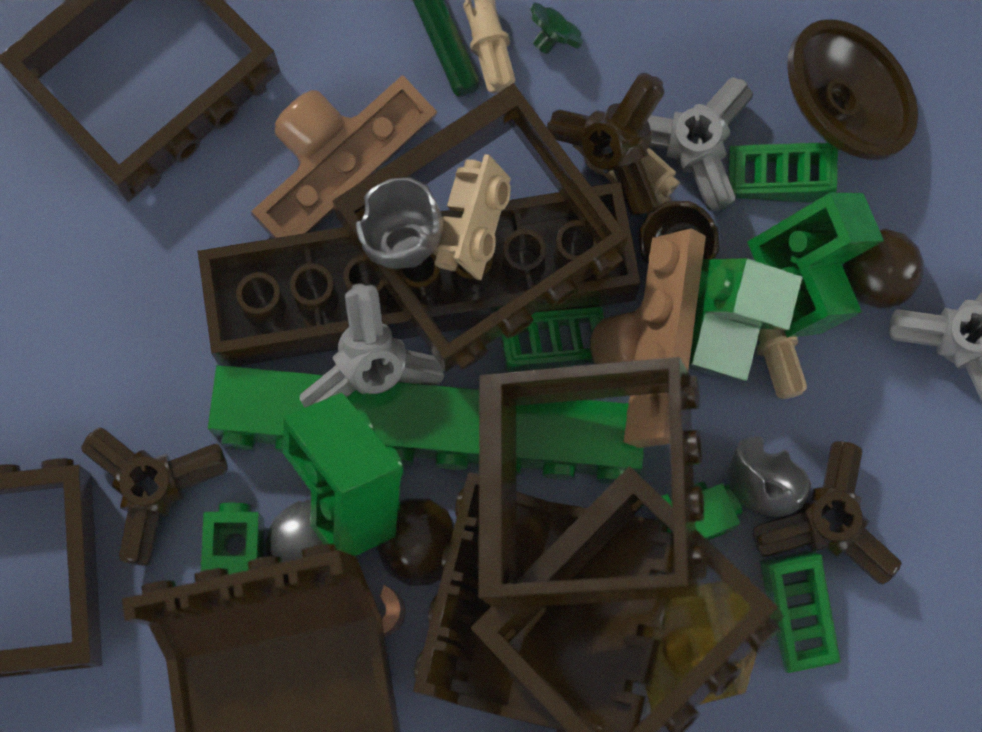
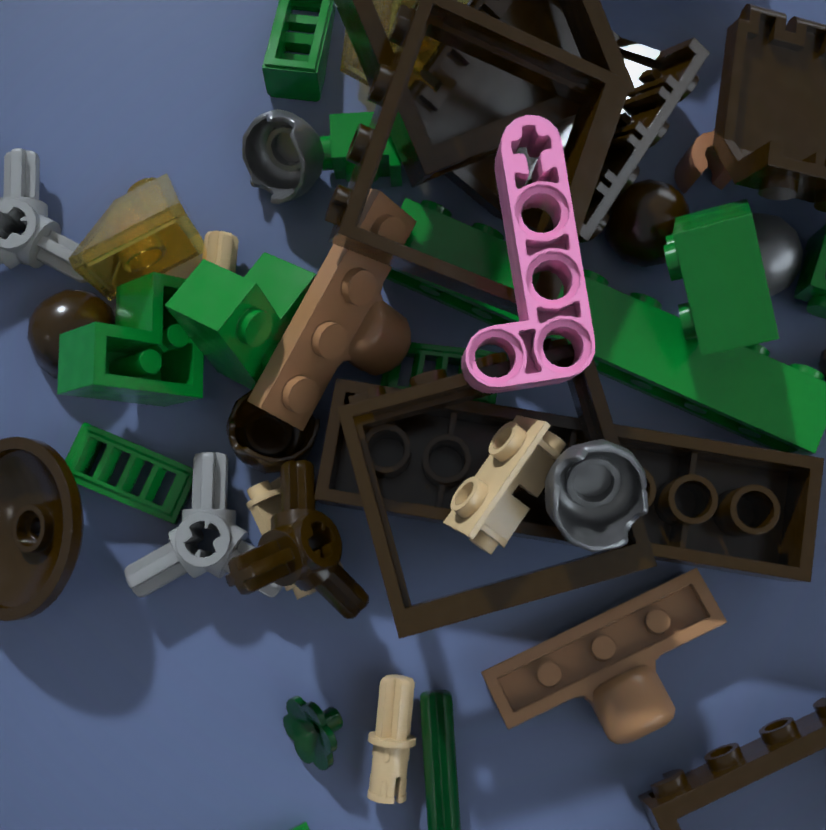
camera: 160 degrees left, 5 degrees up
light grey bush [299,283,444,407] -> none
dark brown bush [753,441,902,585] -> none
none -> clear yellow slope [68,173,204,301]
none -> bright pink beam [461,115,595,393]

